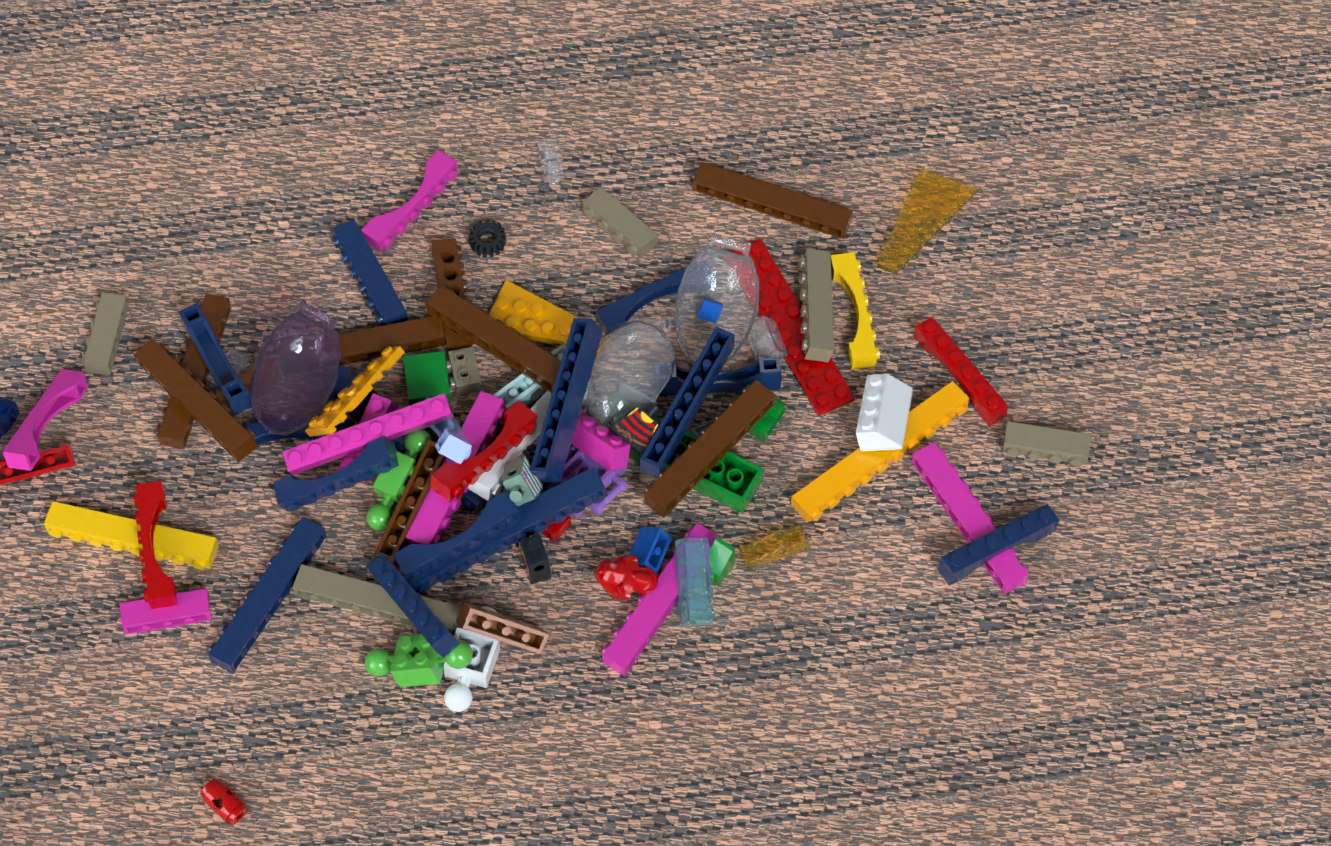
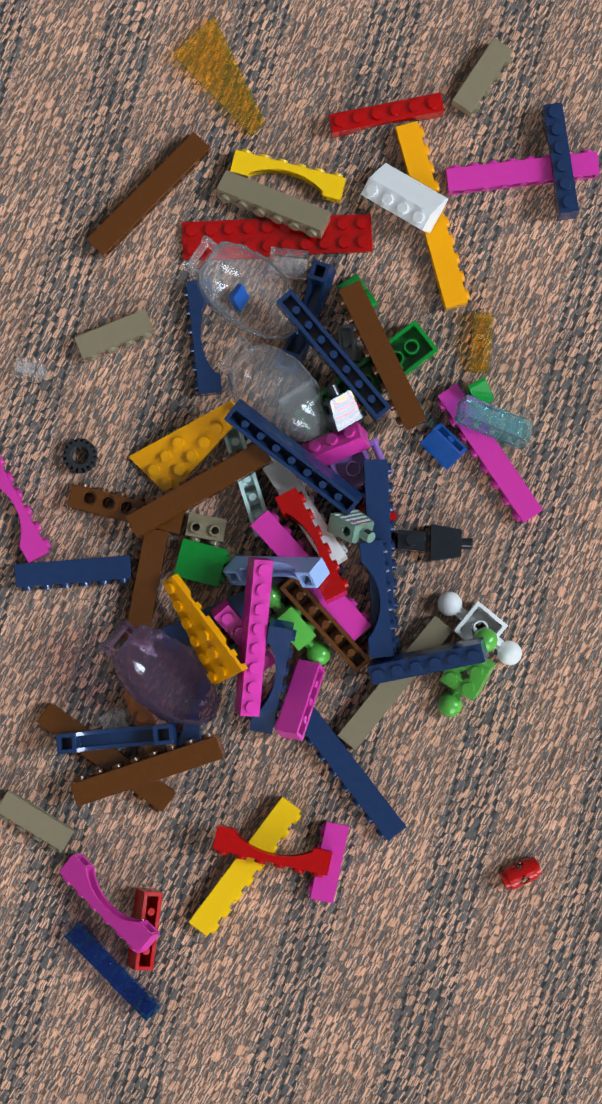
camera: 65 degrees left, 25 degrees up
dark orange brick [456,602,549,654] -> none
red head [594,555,658,601] -> none
none -> dark pink brick [275,659,325,741]
none -> black torso [429,524,473,562]

